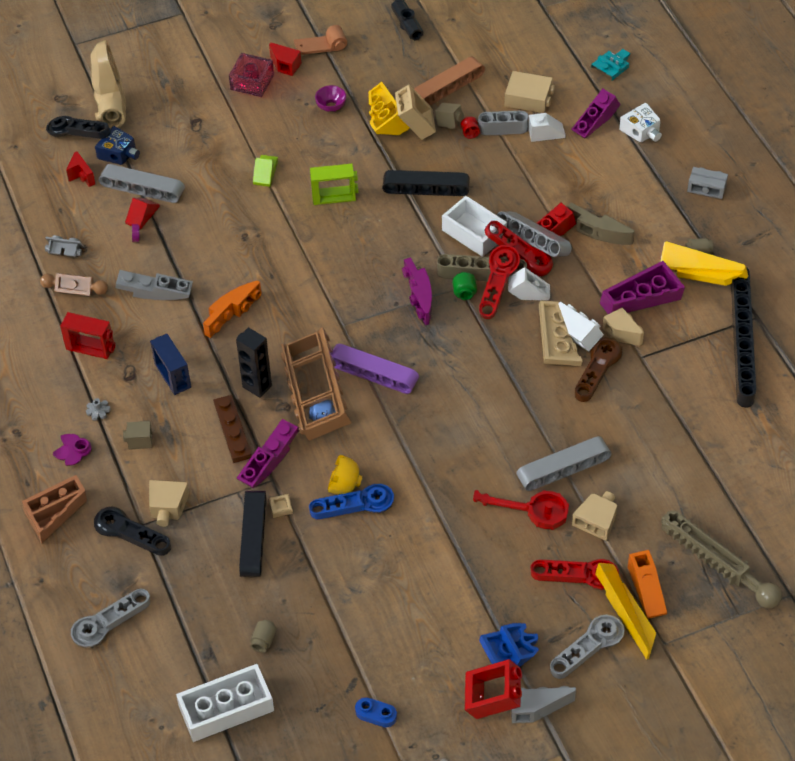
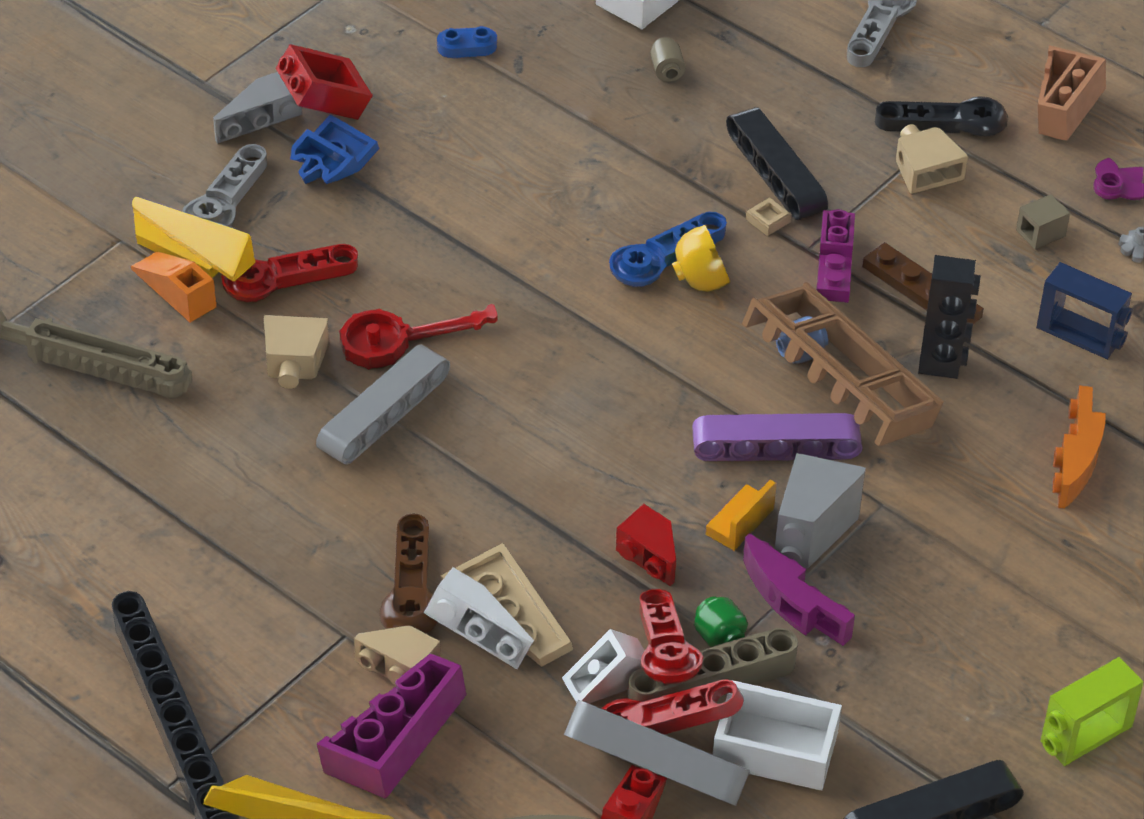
camera: 150 degrees right, 5 degrees down
none -> red slope [616,503,676,586]
none -> light orange panel [705,479,777,551]
none -> light grey slope [775,453,866,568]

